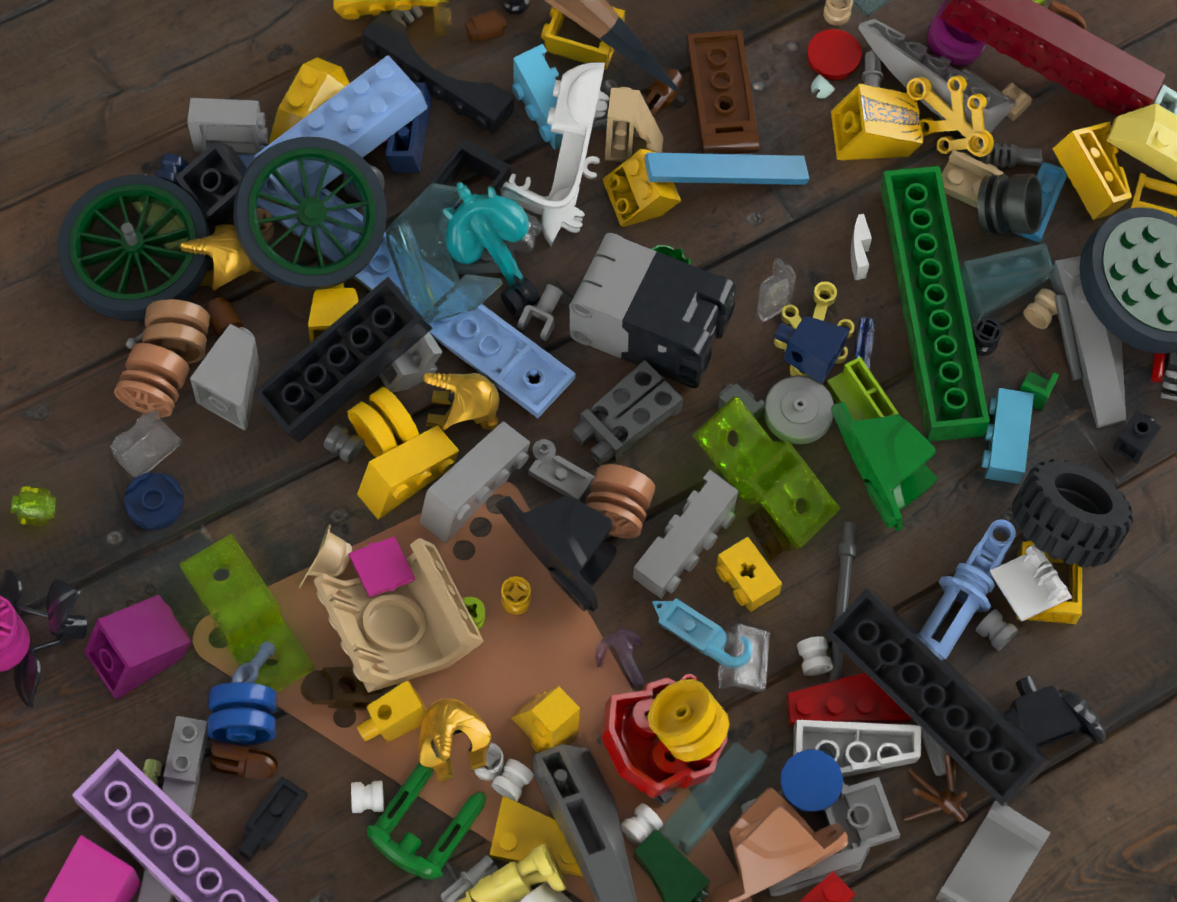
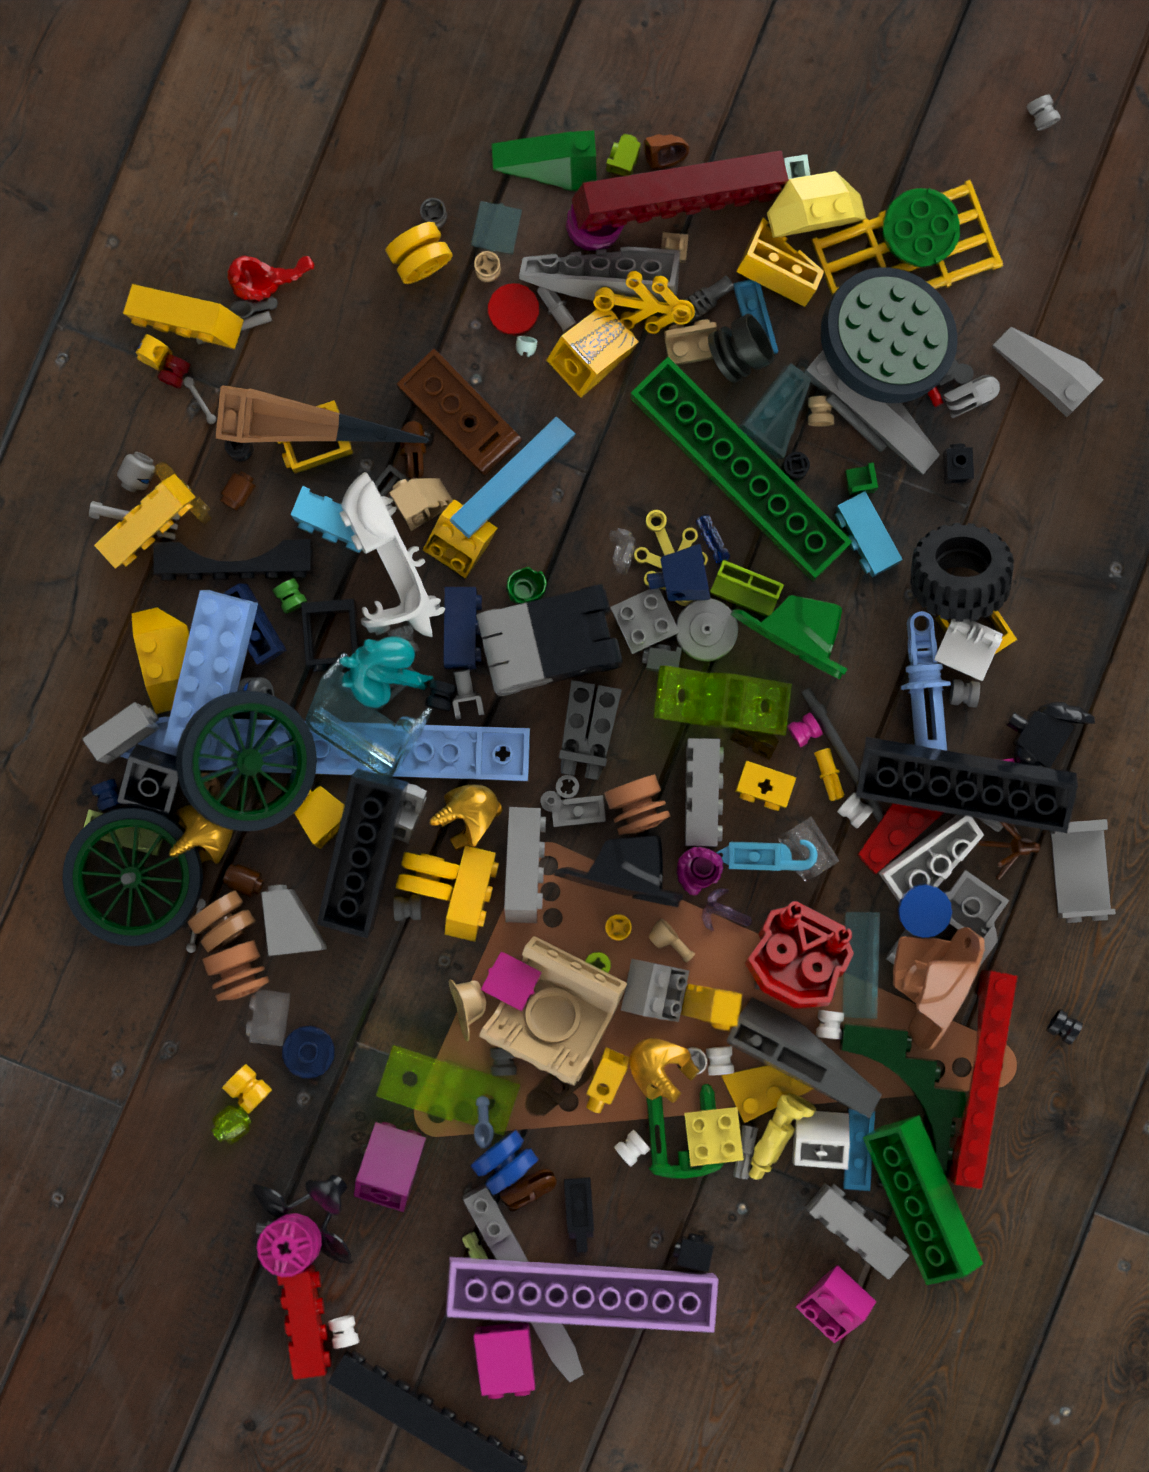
camera: 30 degrees left, 20 degrees up
yellow wheel [648,679,729,761] -> none
white slope [850,214,872,281] -> none
none -> yellow wheel [222,1064,272,1114]
none -> bright green wheel [272,578,308,614]
none -> dark blue brick [444,587,482,669]
none -> dark grey wheel [490,1048,517,1076]
none -> light grey bush [556,775,579,799]
none -> light grey hinge [610,588,680,654]
none -> light grey slope [621,959,689,1022]
none -> tan bar [649,918,695,963]
none -> magenta hair [676,847,724,895]
none -> light yellow hinge [685,1107,744,1166]
none -> dark pink wheel [787,712,823,748]
none -> yellow axle [814,748,844,801]

